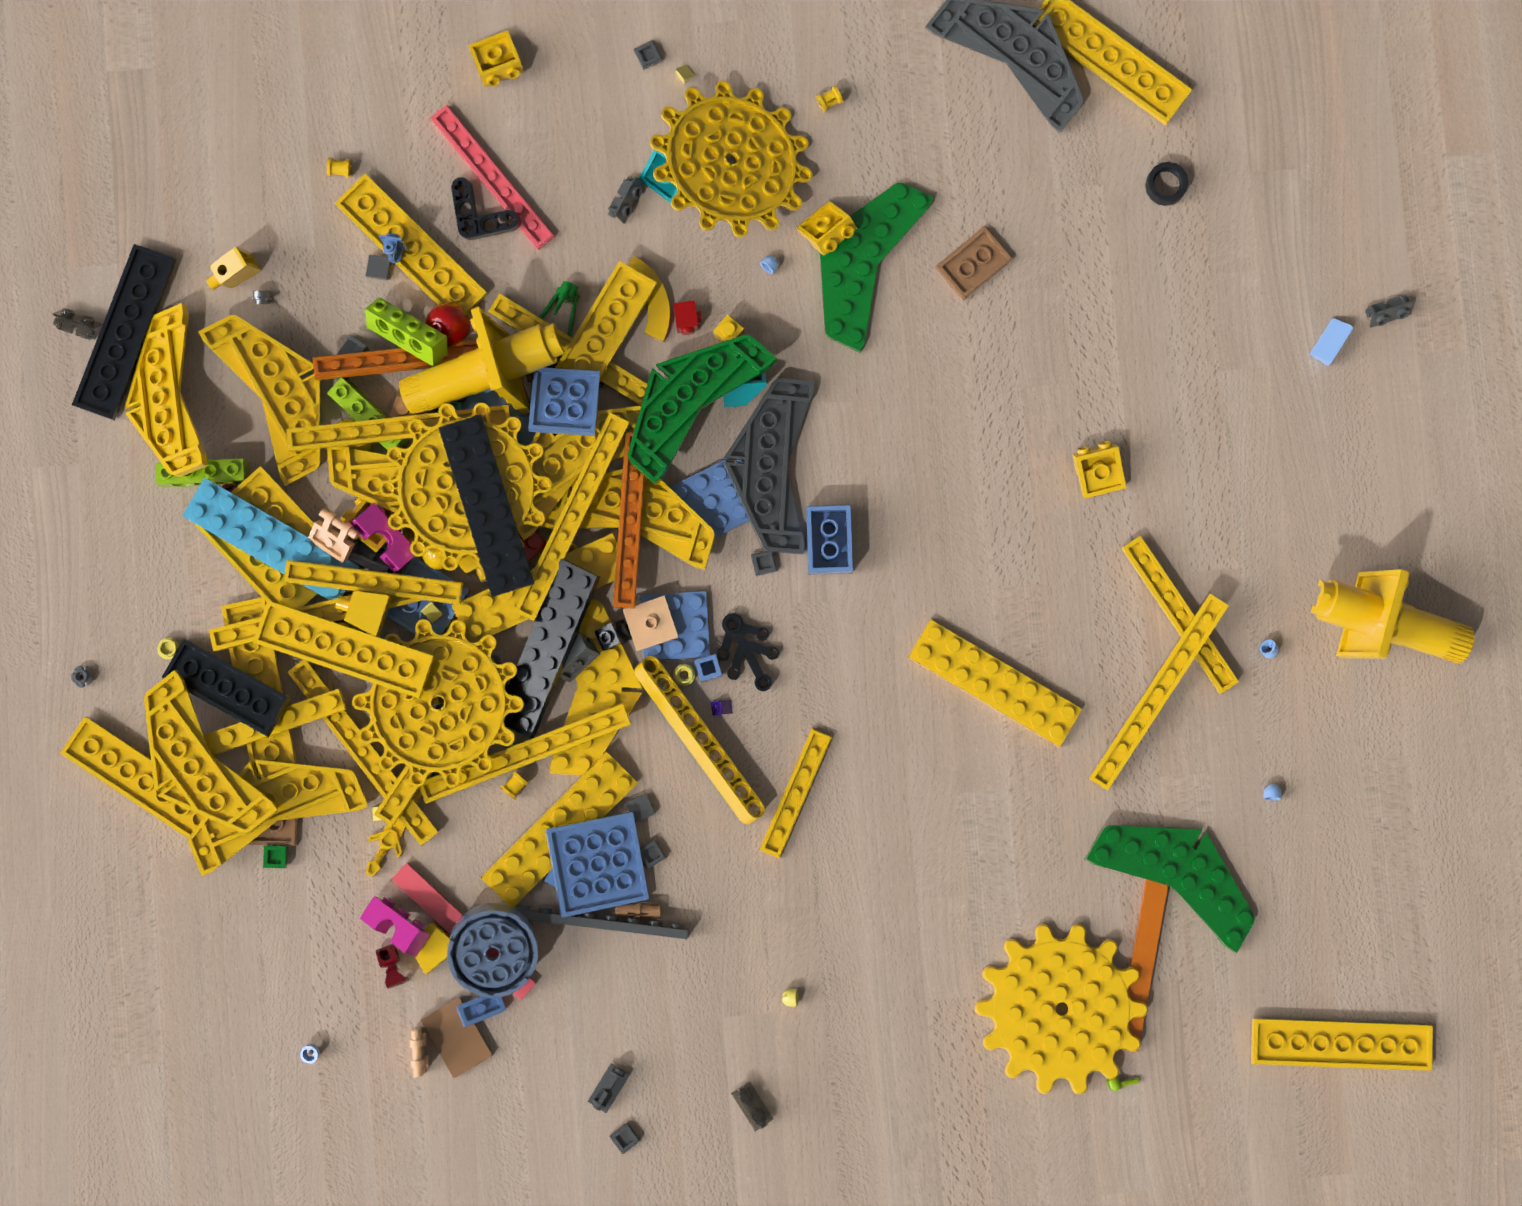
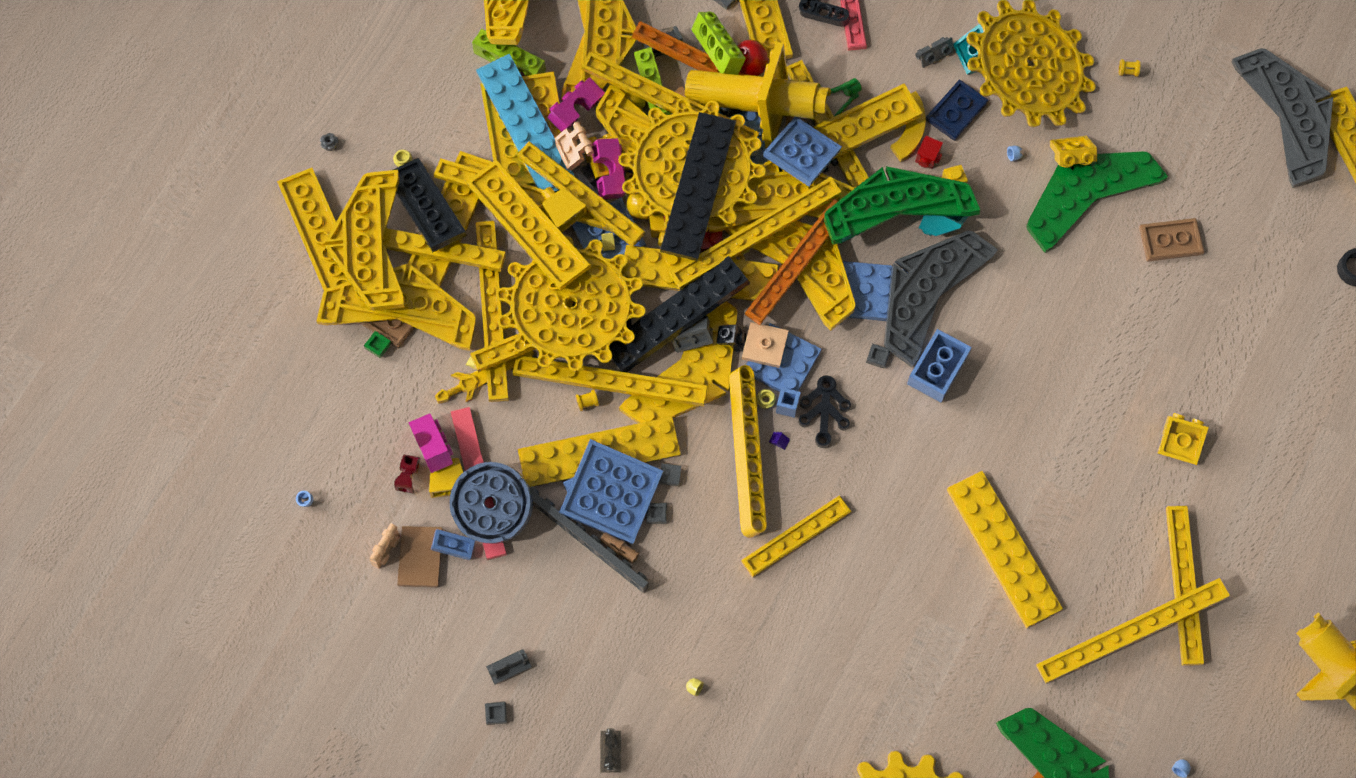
camera: 30 degrees right, 15 degrees down
light blue hinge [1259,639,1279,659] -> none
none -> dark pink arch [547,77,605,132]
none -> dark blue tile [926,79,989,141]

